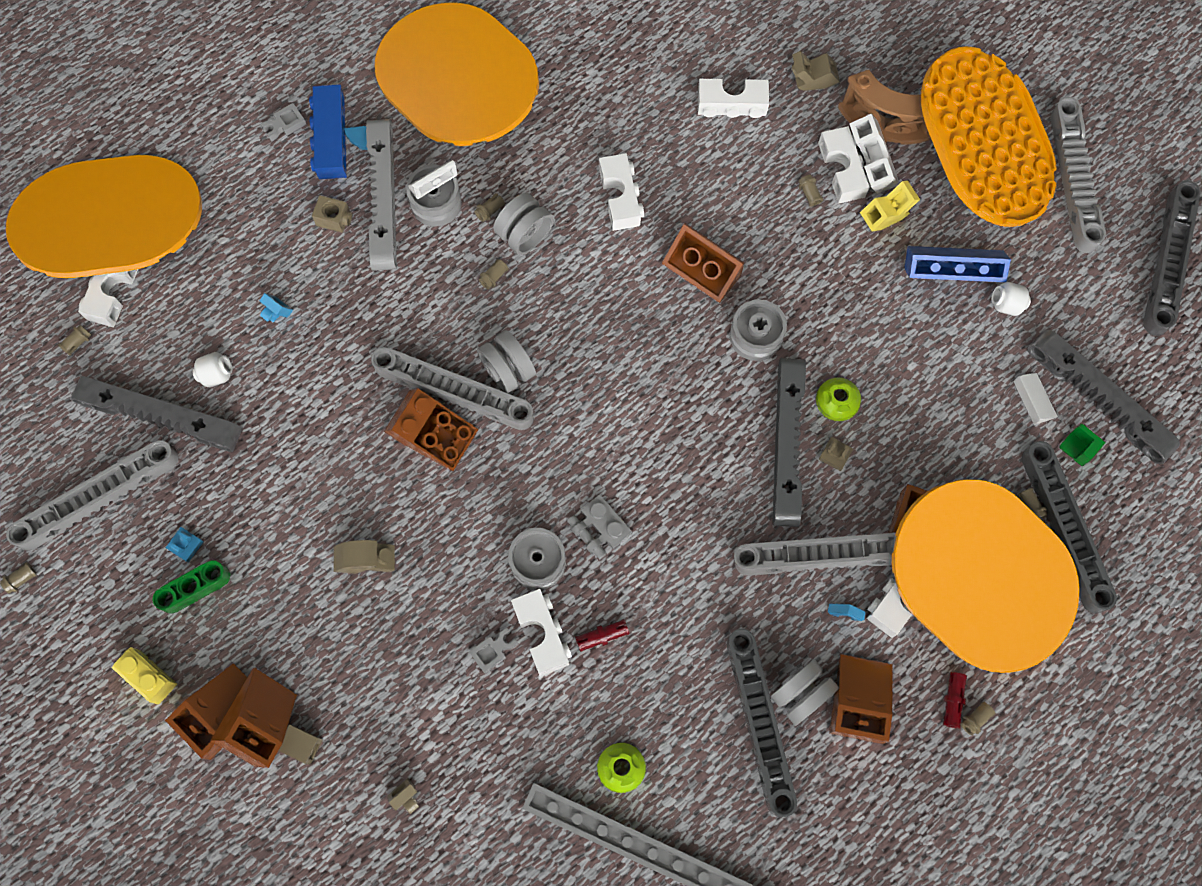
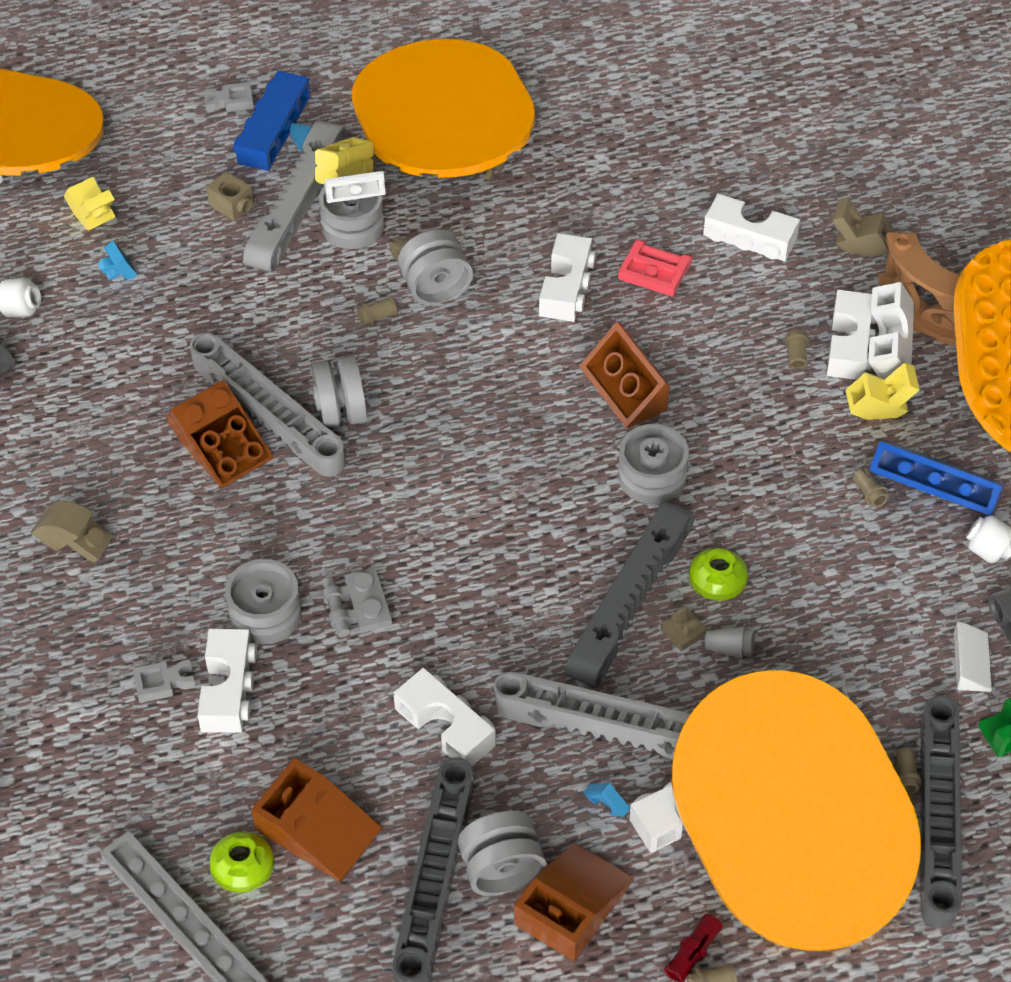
camera: 25 degrees right, 20 degrees down
dark red pin [575,619,629,652] -> none
none -> light yellow brick [64,177,116,230]
none -> dark orange slope [251,758,382,883]
none -> light yellow brick [315,137,374,184]
none -> white arch [393,668,495,766]
none -> coral plate [618,239,693,297]
none -> light grey cone [705,626,755,660]
none -> dark tan pin [853,467,889,508]

